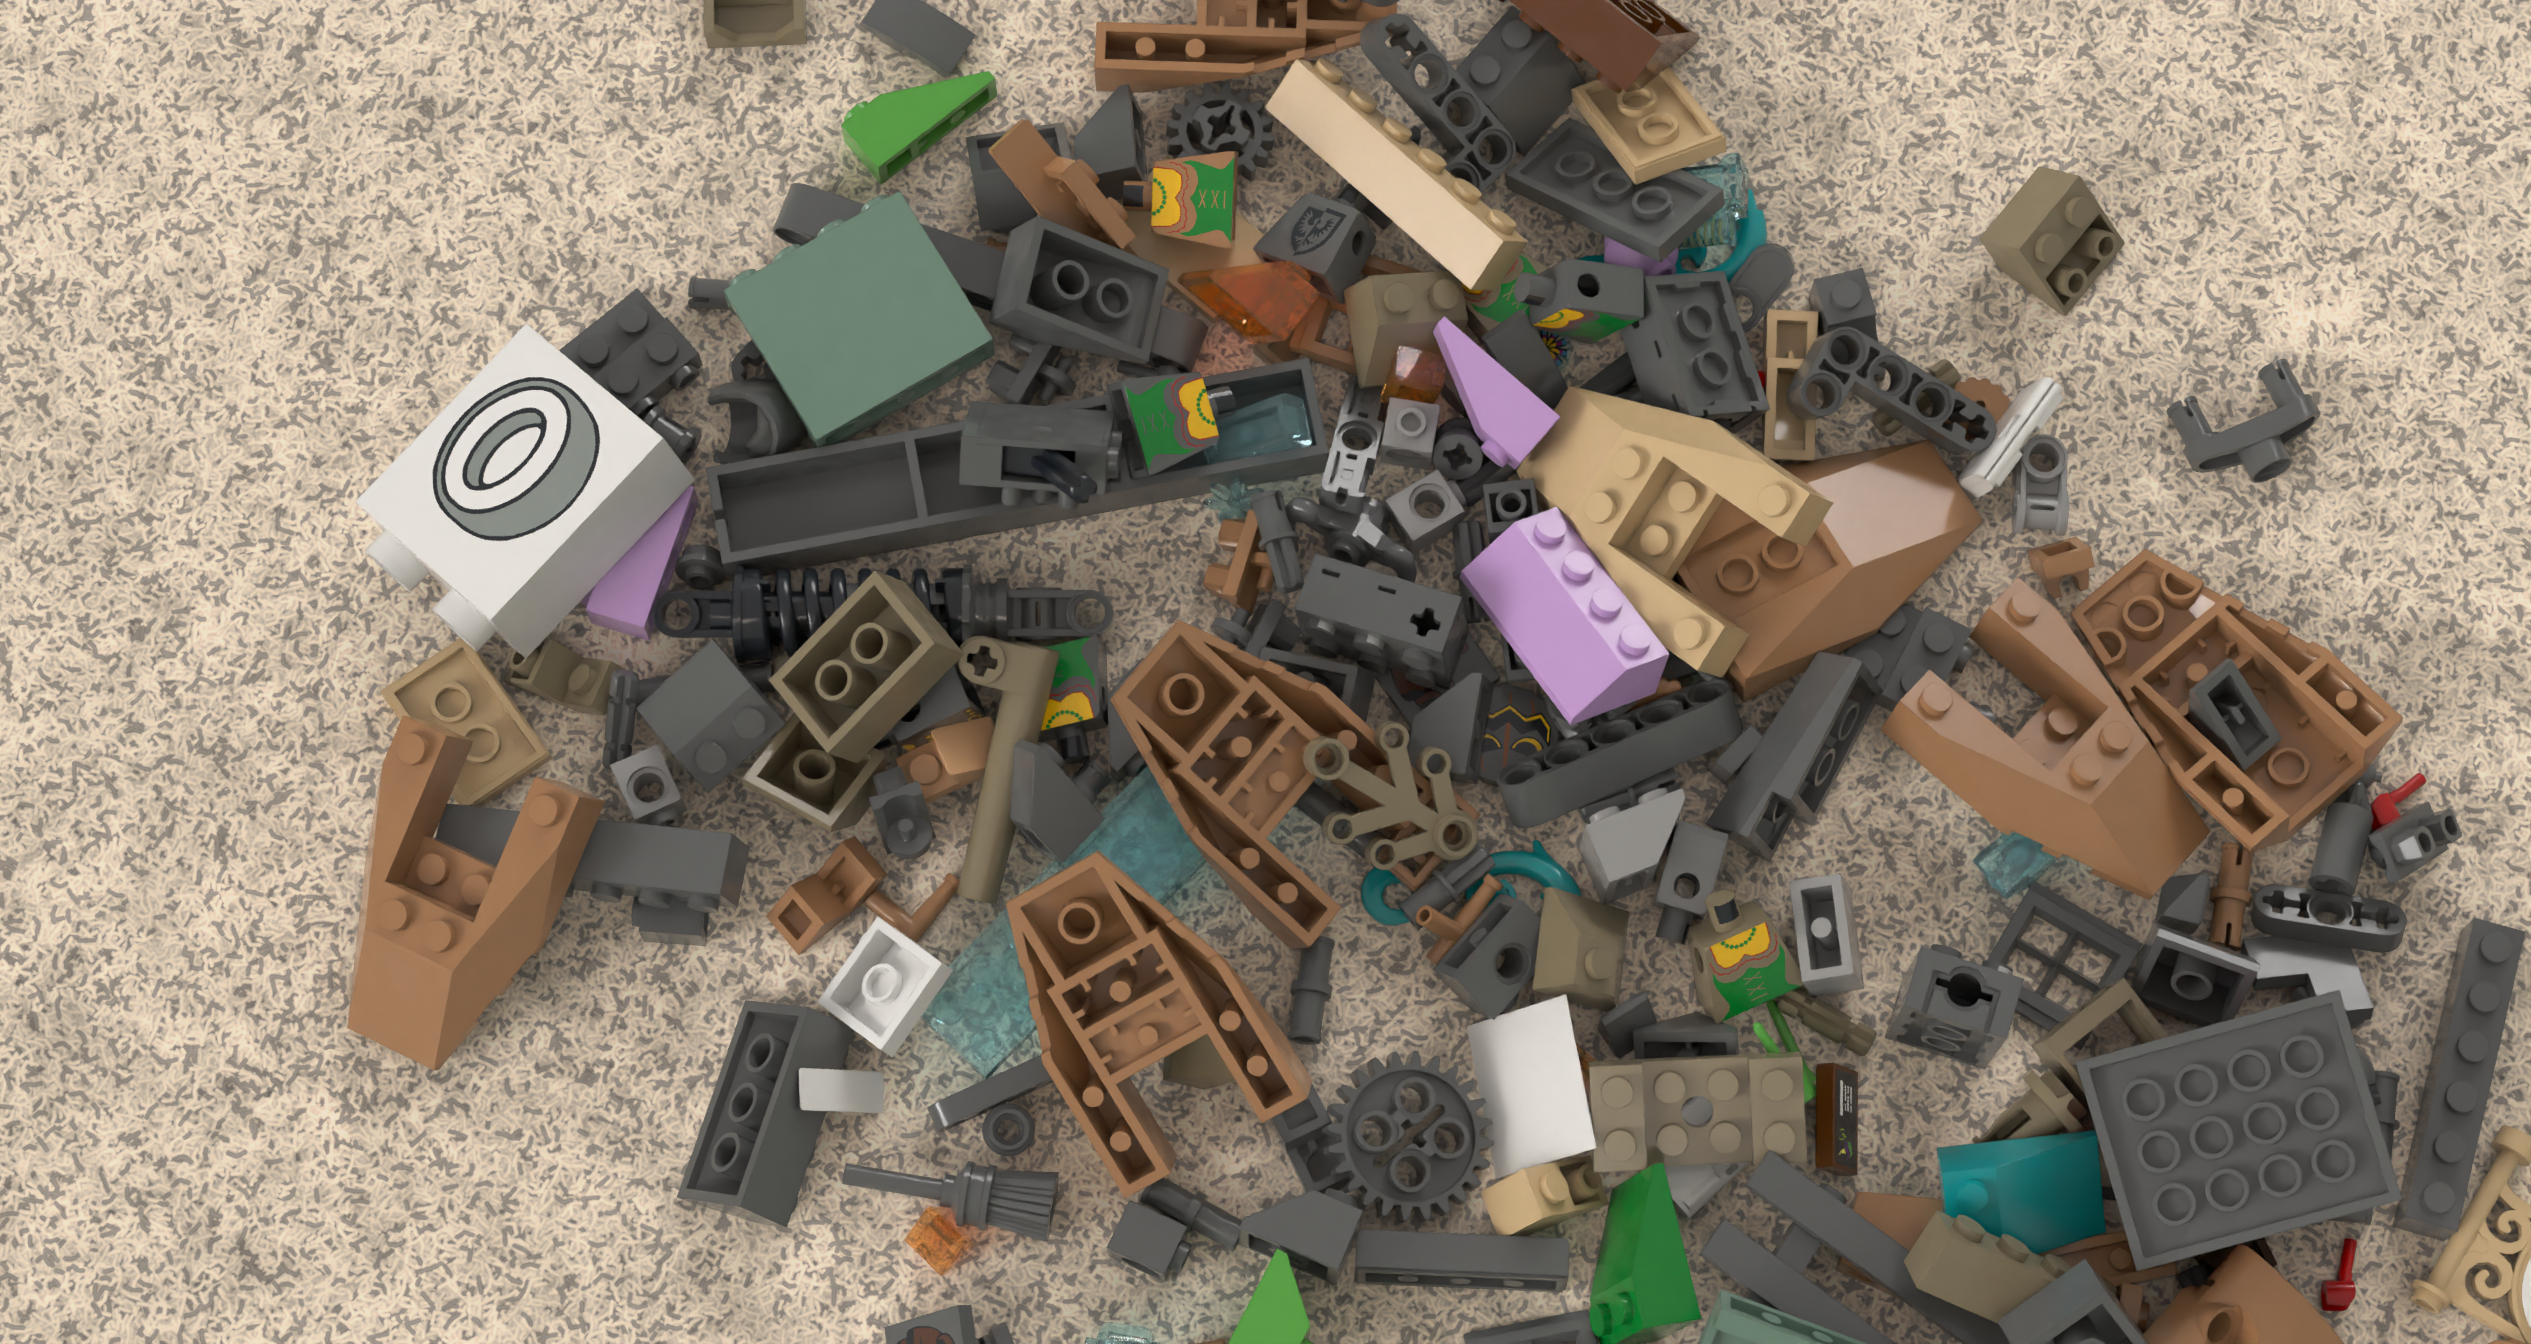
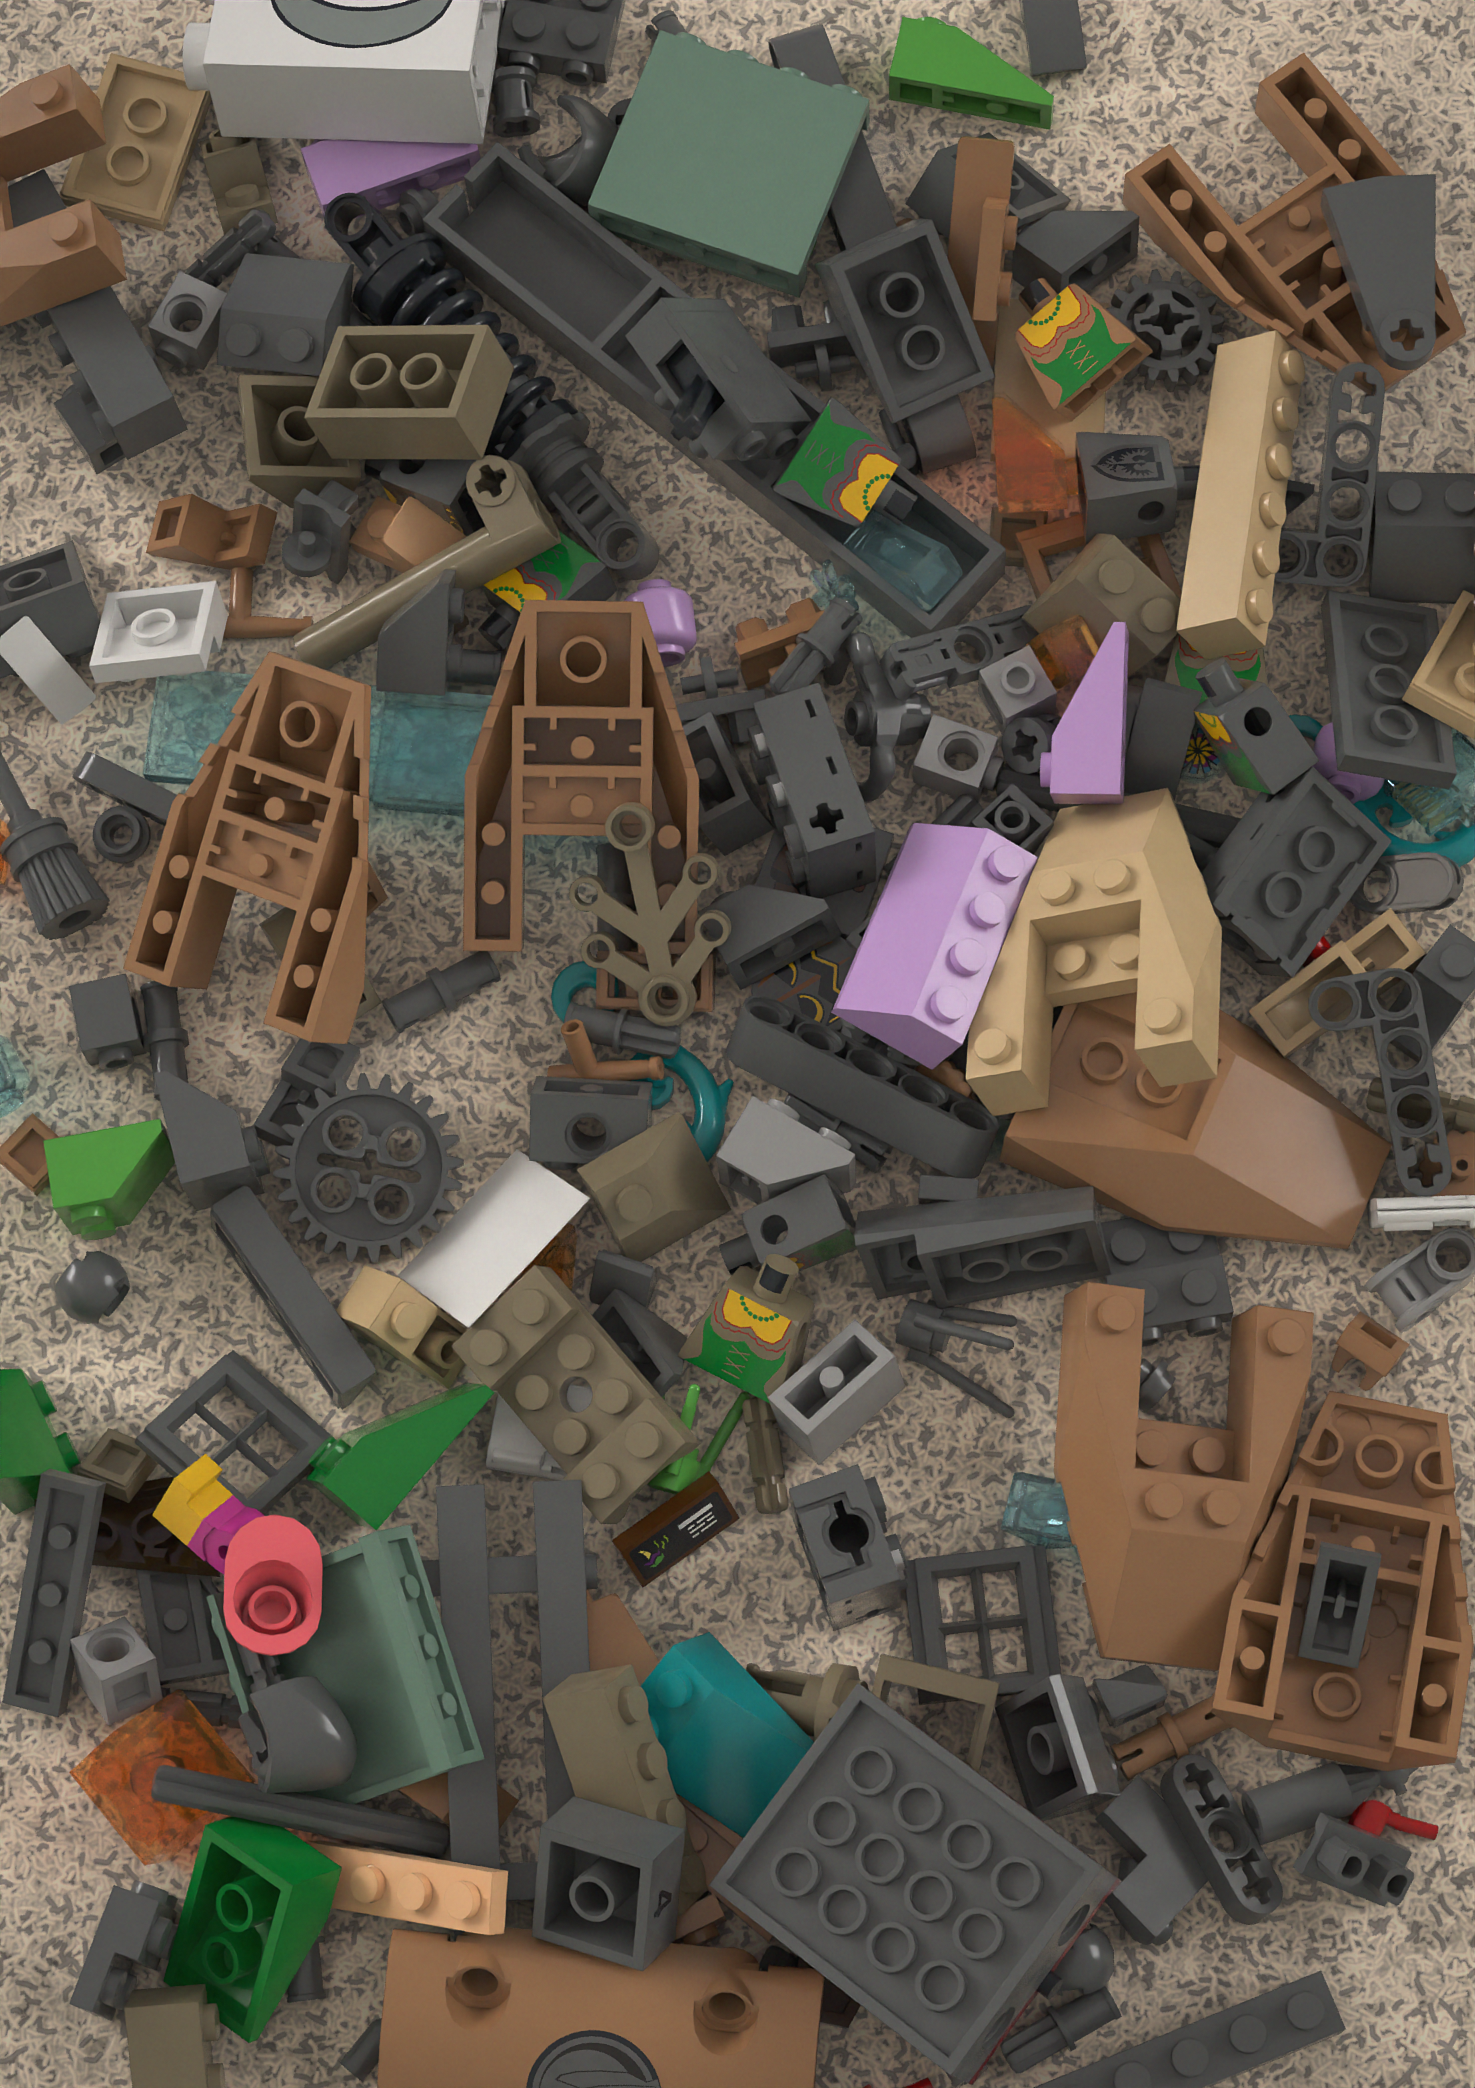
camera: 60 degrees right, 0 degrees up
none -> lavender head [624,579,697,667]
none -> dark grey plant [895,1299,1017,1418]

